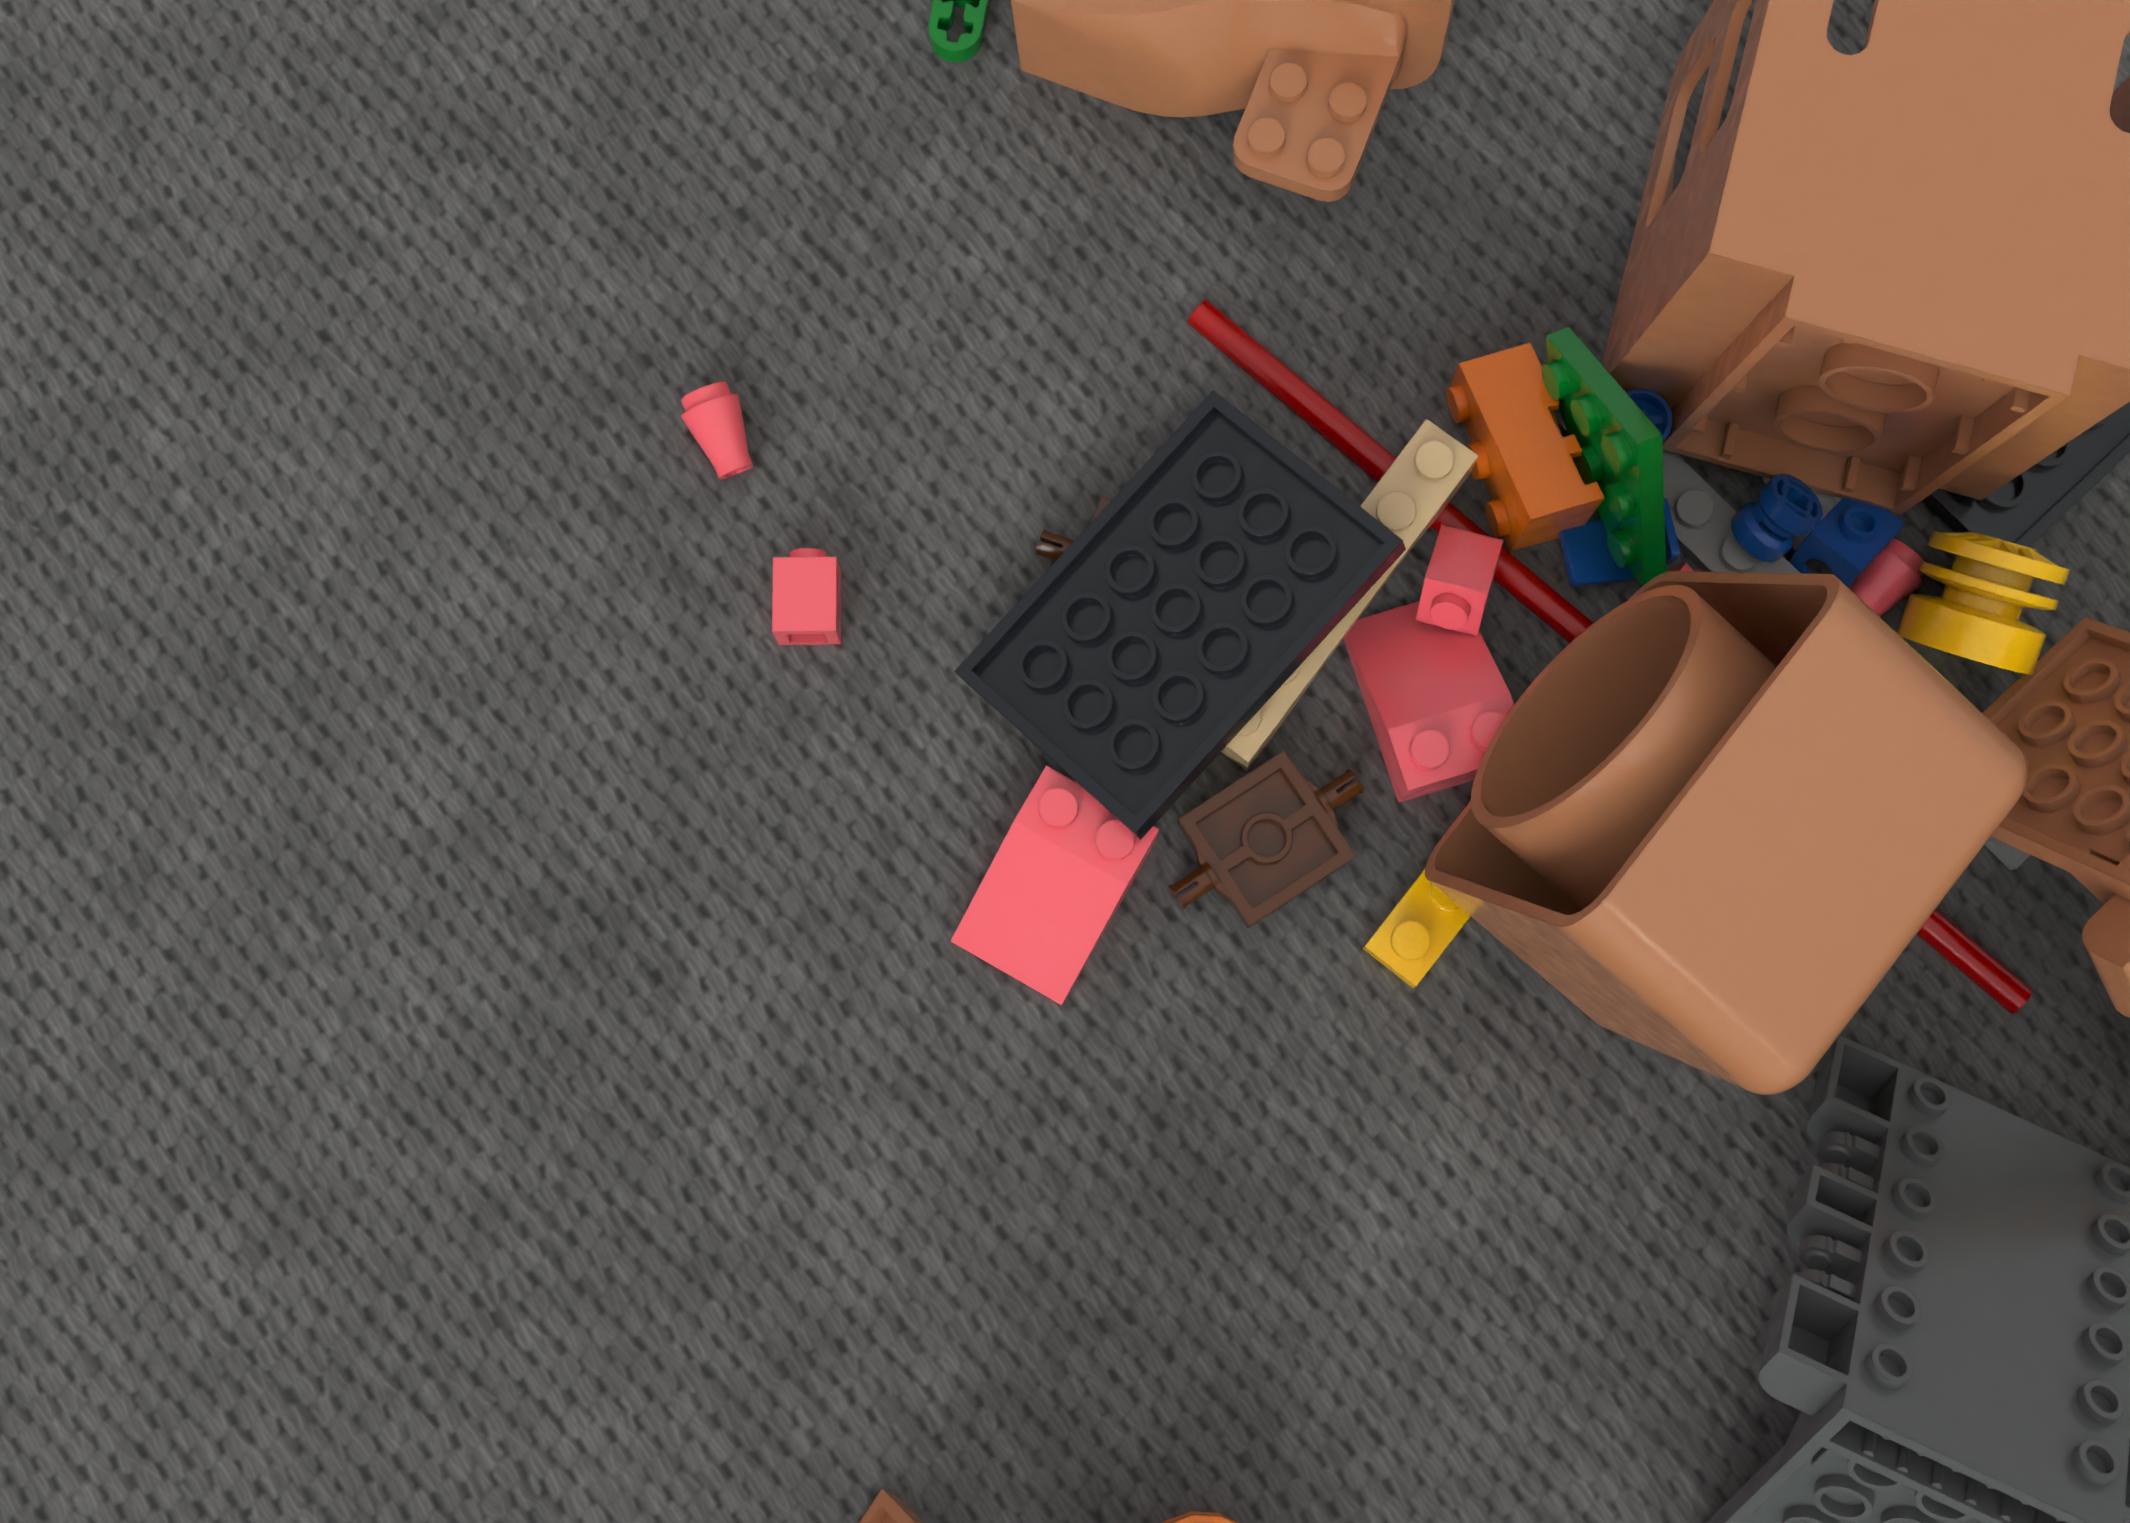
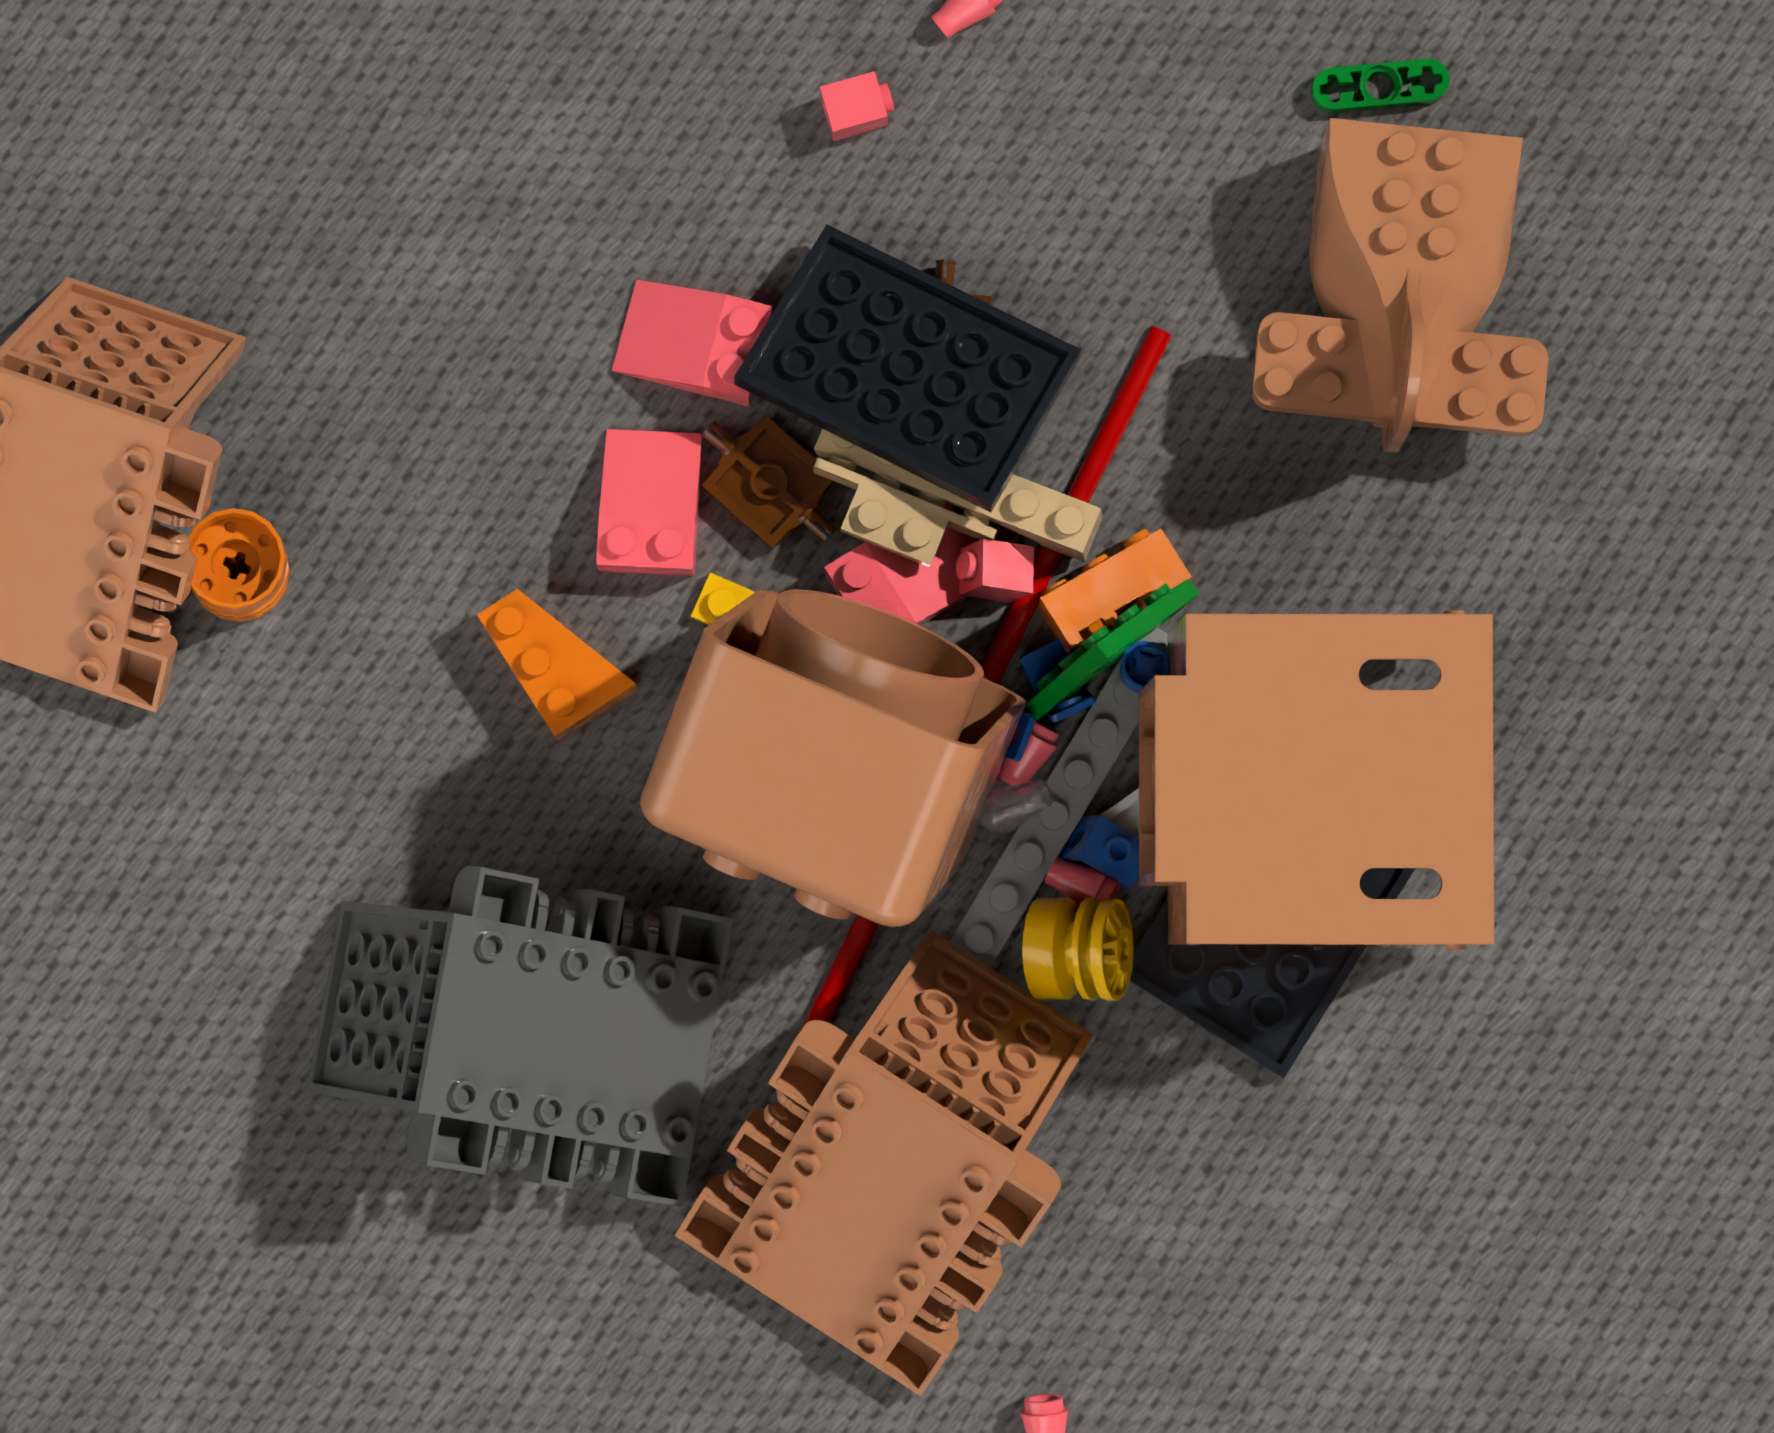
camera: 75 degrees right, 5 degrees up
blue wheel [1731,473,1823,563] -> none
none -> orange wedge [477,589,639,741]
none -> coral slope [596,429,702,576]
none -> tan bracket [814,455,997,567]

